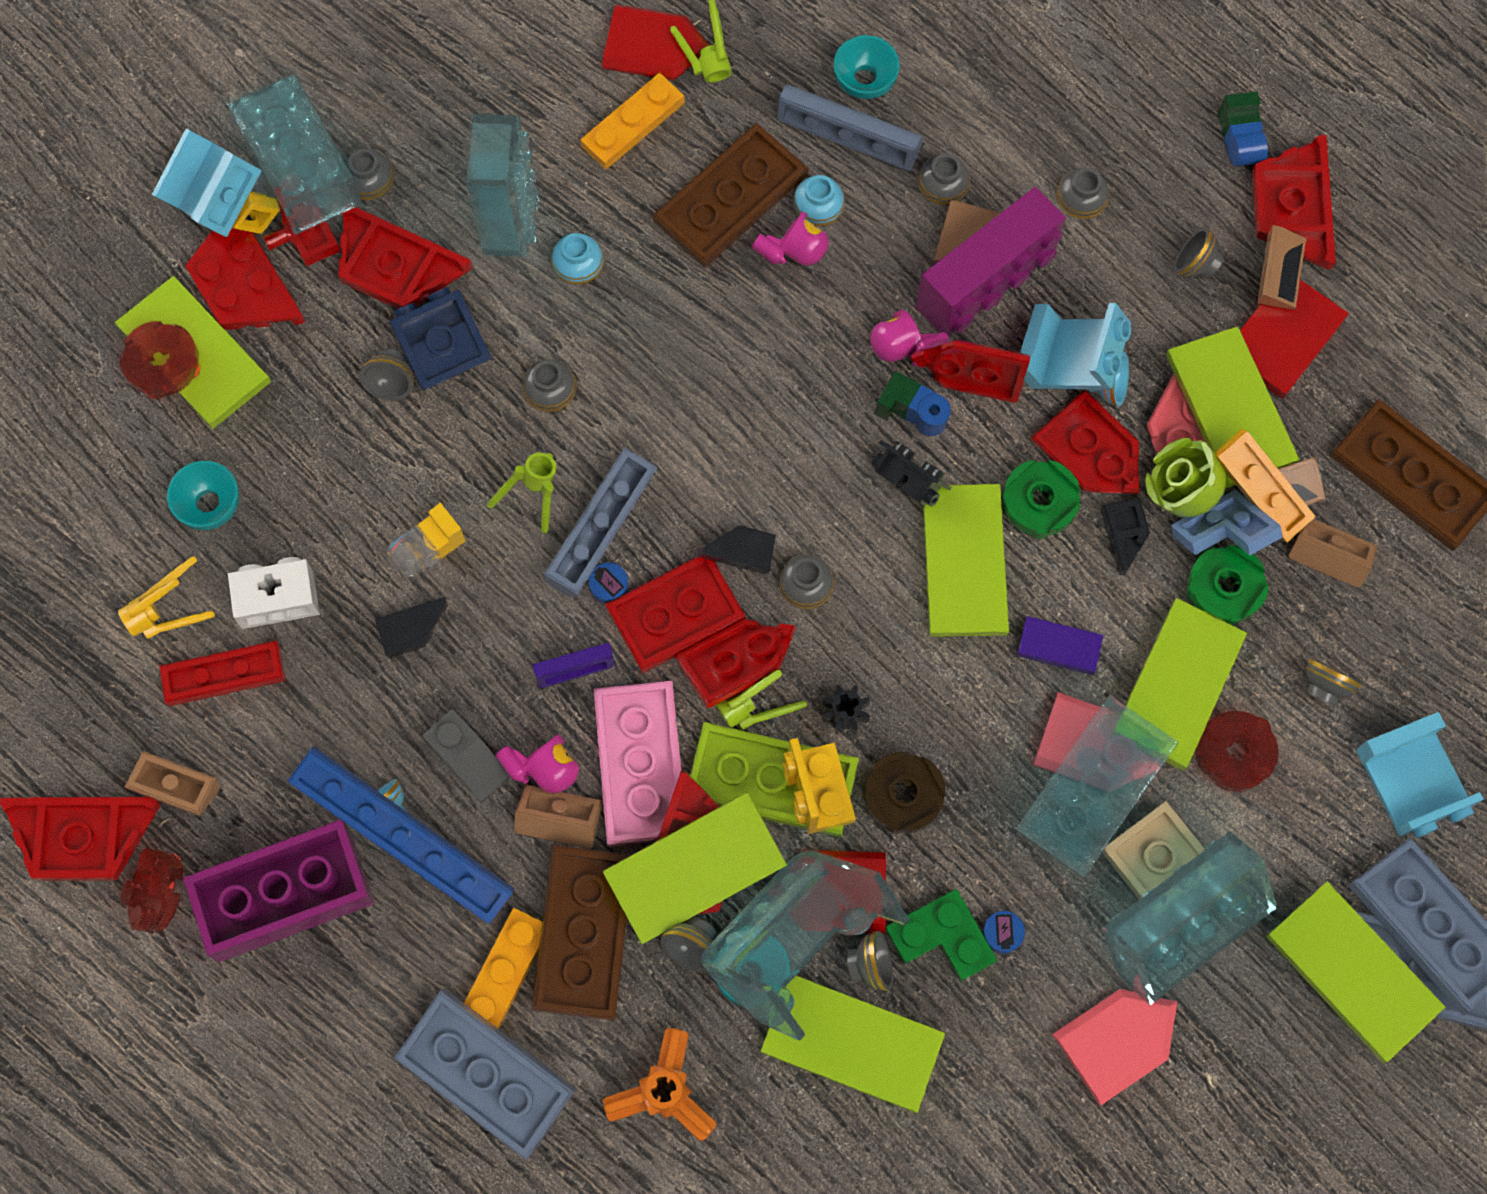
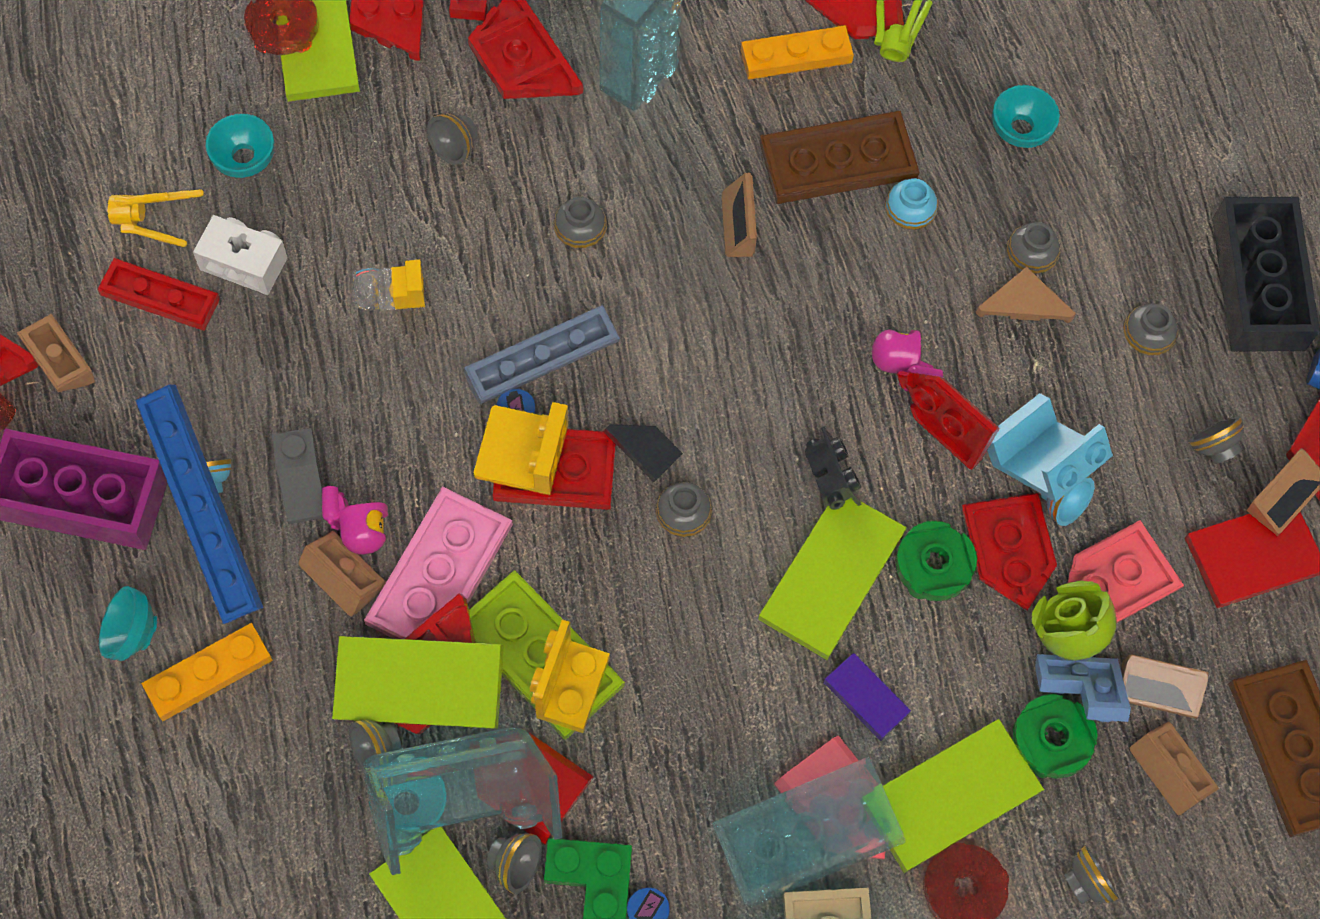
camera: 30 degrees right, 5 degrees down
black tile [375,597,448,659] -> none
dark blue plate [389,287,492,391] -> none
sand blue tile [395,988,577,1160] -> none
lime plant [487,452,557,533] -> none
reddish brown tile [531,845,631,1021] -> none
dark purple tile [532,643,615,689] -> none
medium azure piece [551,233,604,285] -> none
orange bush [603,1028,717,1141] -> none
red tile [674,619,796,709] -> none
lime plant [716,670,807,730] -> none
dark pink piece [752,211,829,266] -> none
sand blue brick [777,84,923,171] -> none
black gear [823,685,870,735] -> none
dark brown plate [864,752,945,834] -> none
leg [874,371,951,436] -> none
magenta brick [915,186,1066,336] -> none
black tile [1100,497,1150,576] -> none
lime tile [1166,326,1300,488] -> none
light orange plate [1215,429,1316,542] -> none
none -> teal piece [99,586,157,661]
none -> yellow bracket [473,402,568,495]
none -> medium nougat slope [721,173,757,257]
none -> black brick [1212,197,1320,352]

